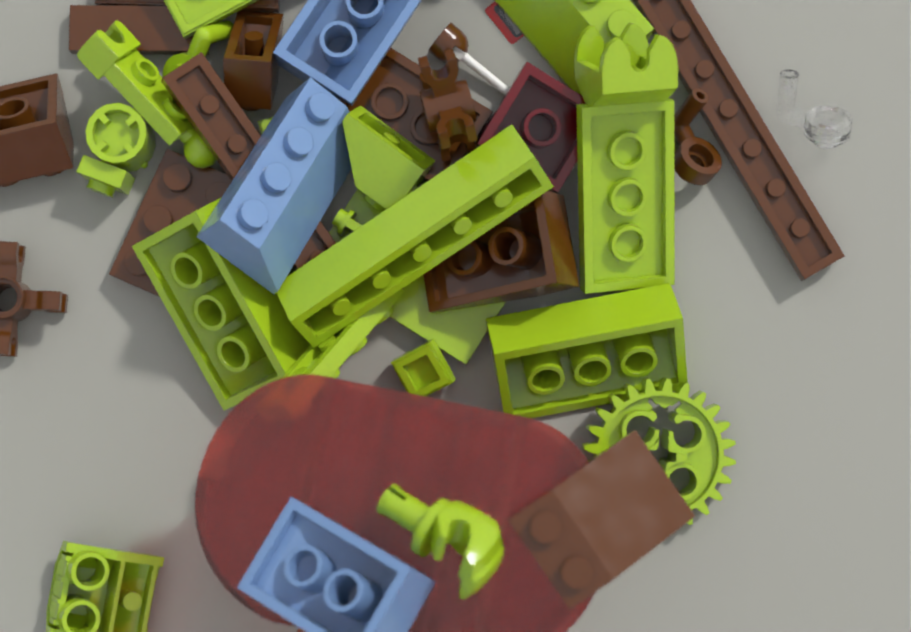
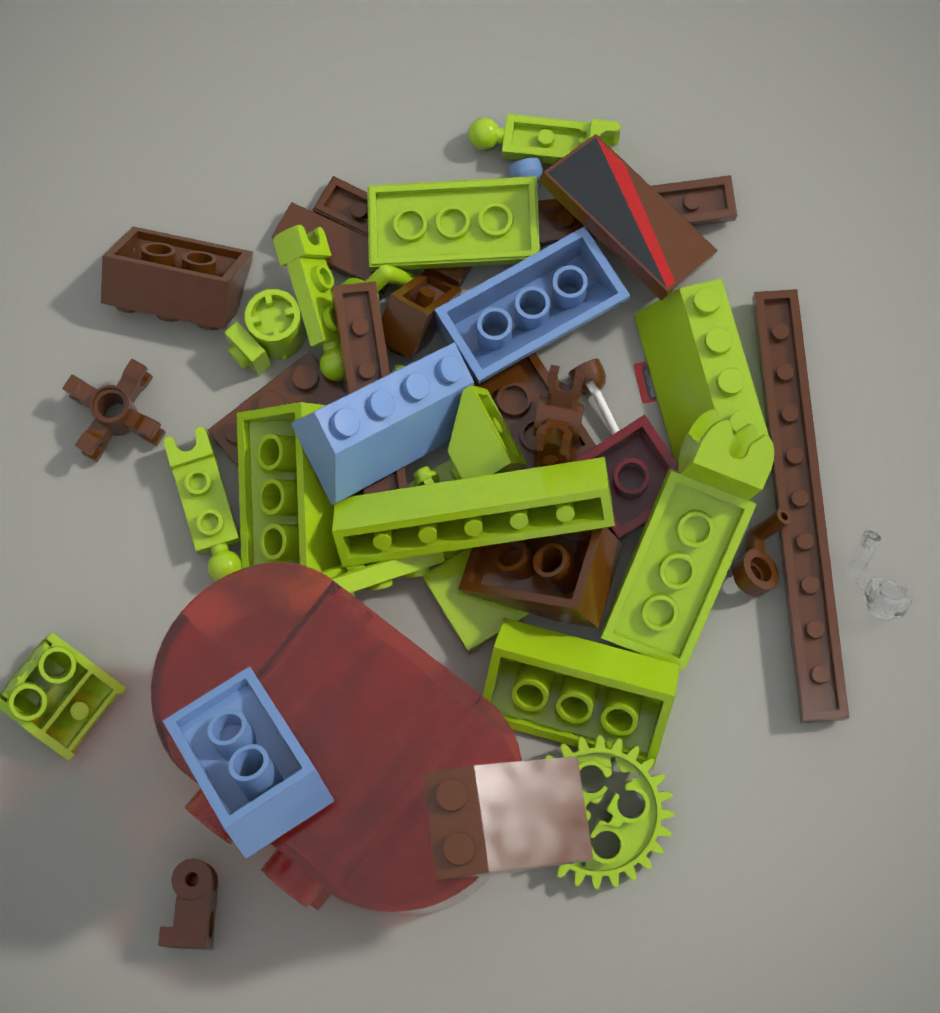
camera: 30 degrees right, 10 degrees down
lime piece [376,483,504,601] -> none
lime tile [391,338,456,403] -> none
none -> lime plate [163,426,242,584]

